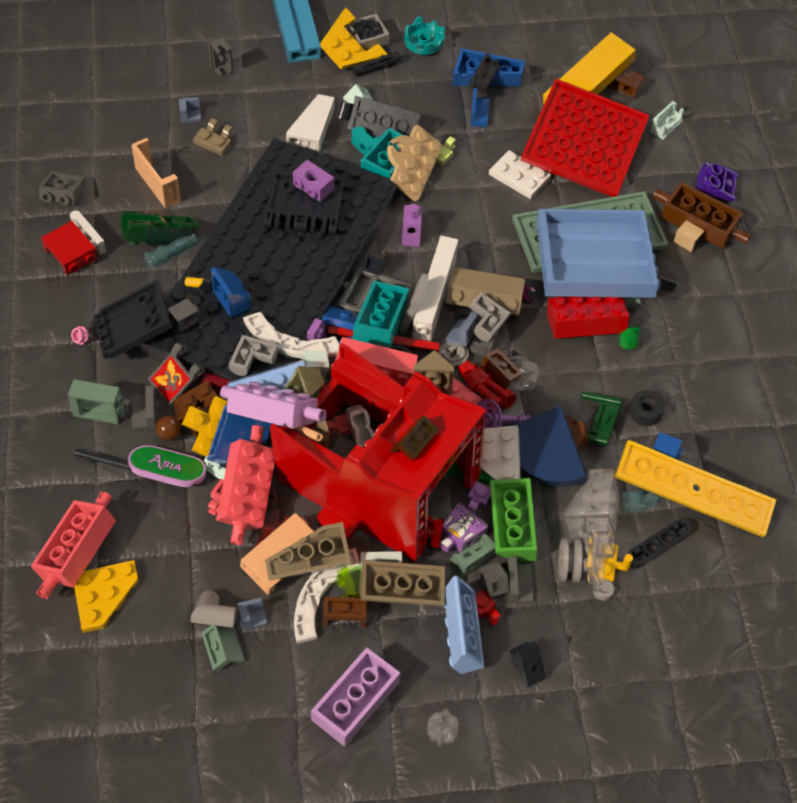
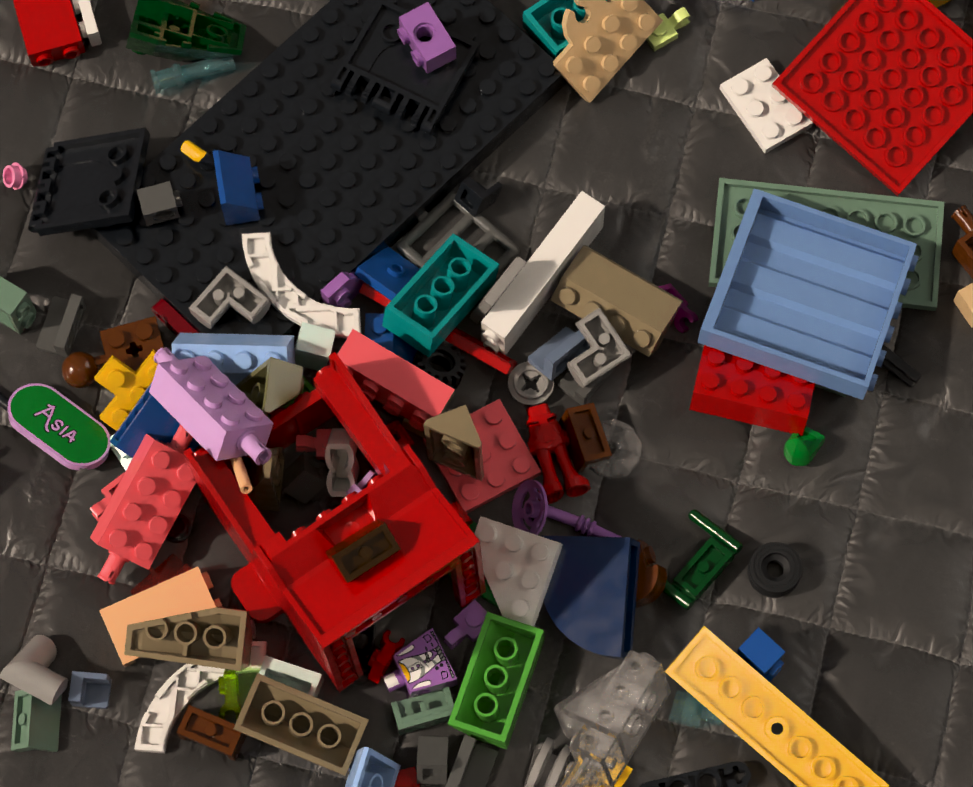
camera: 25 degrees right, 15 degrees up
flag [148,343,204,406] -> none
medium lavender torso [402,204,422,247] -> none

